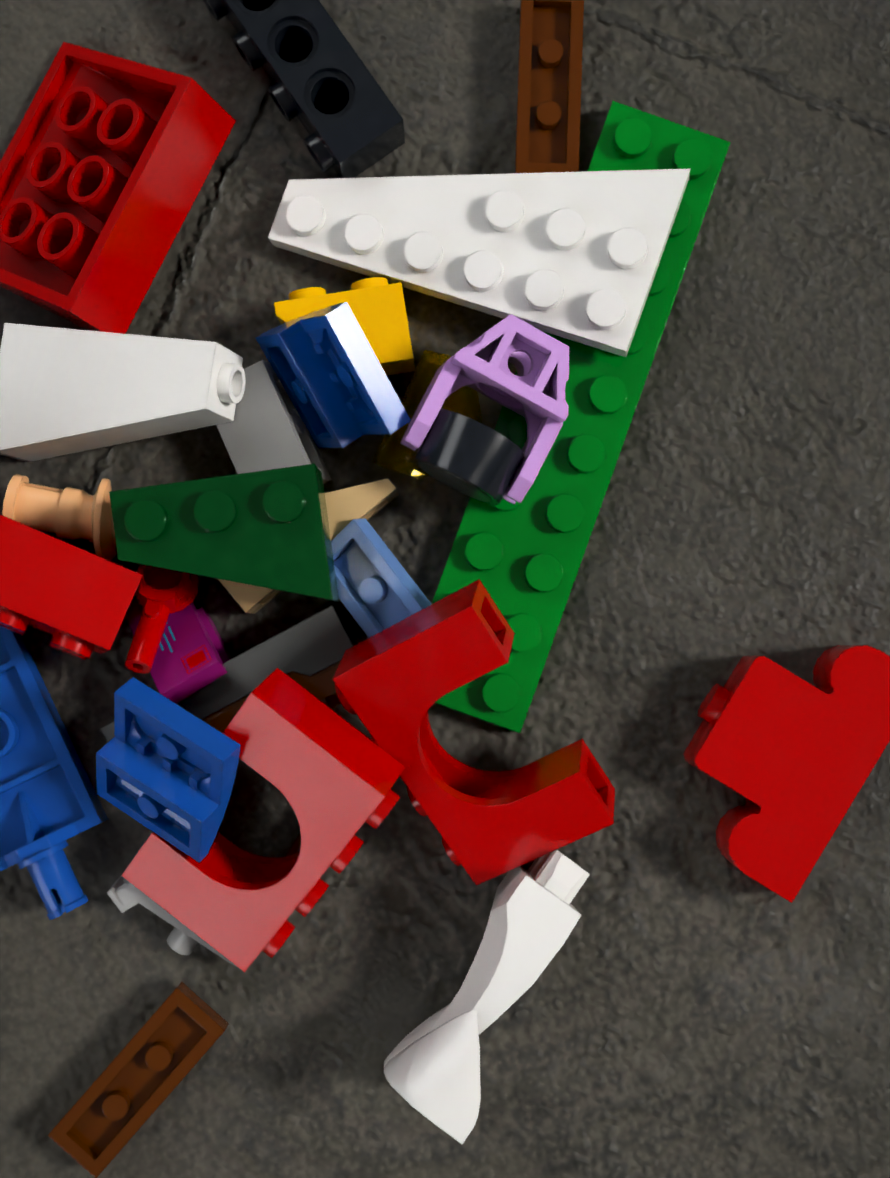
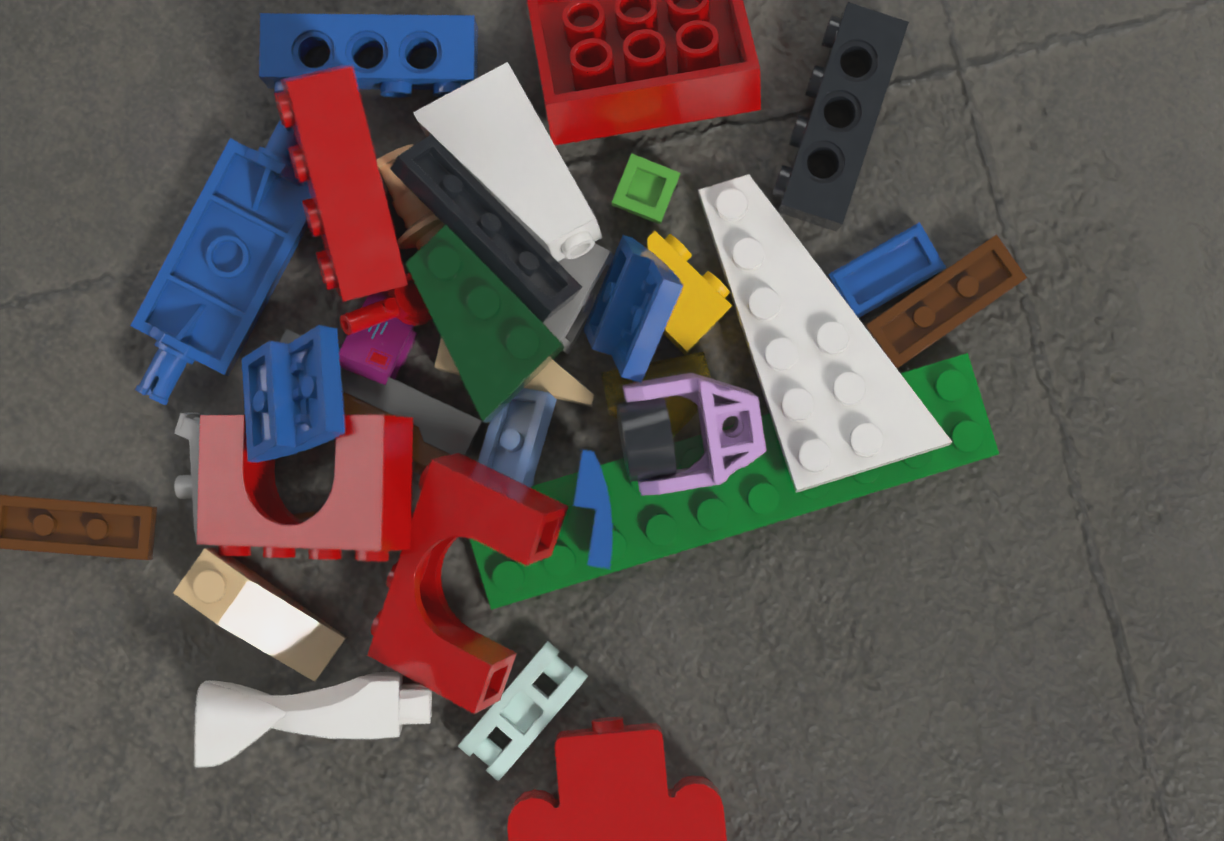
camera: 50 degrees right, 0 degrees up
none -> tan slope [173,546,347,682]
none -> black plate [390,134,582,323]
none -> light aqua plate [458,641,588,781]
none -> blue slope [574,450,612,569]
none -> bright green plate [612,153,680,225]
none -> blue tile [827,222,946,318]

